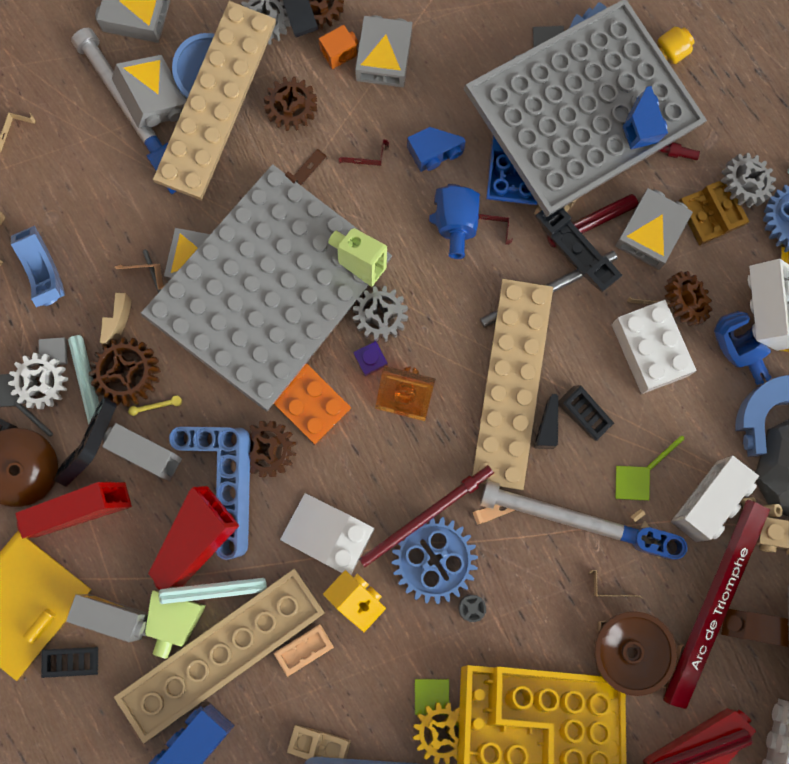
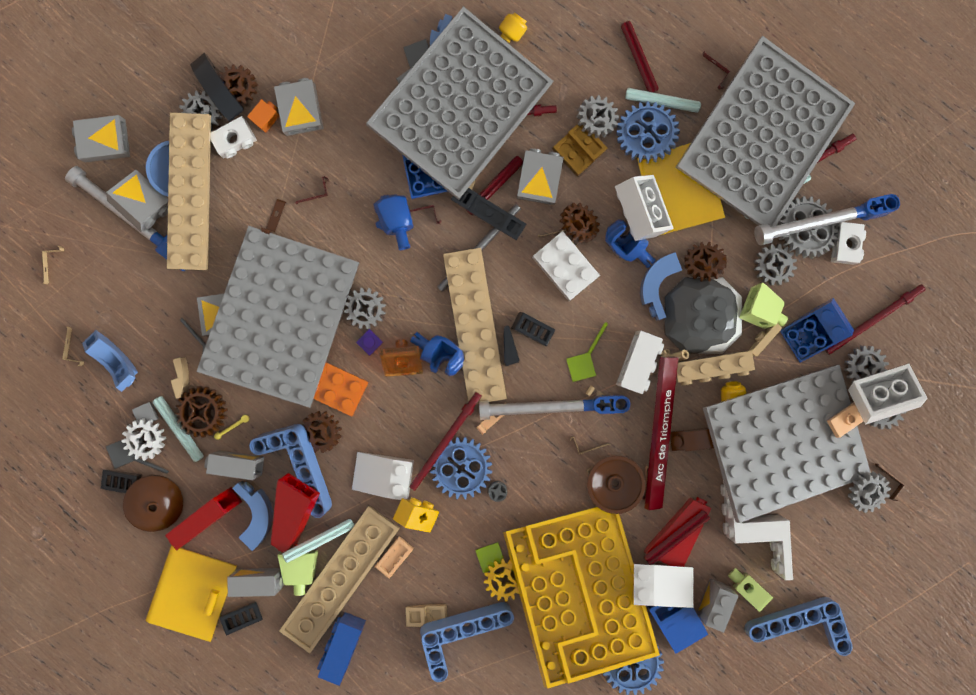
camera: 15 degrees left, 10 degrees up
black beam [53,397,117,487] -> none
light nougat piece [115,264,165,290] -> none
reddish brown gear [264,76,318,131] -> none
yellowish green torso [328,228,387,287] -> none
blue slope [407,127,466,172] -> none
blue slope [623,86,668,149] -> none
none -> white brick [211,116,257,158]
none -> medium blue arch [232,481,273,551]
none -> blue piece [410,332,464,376]

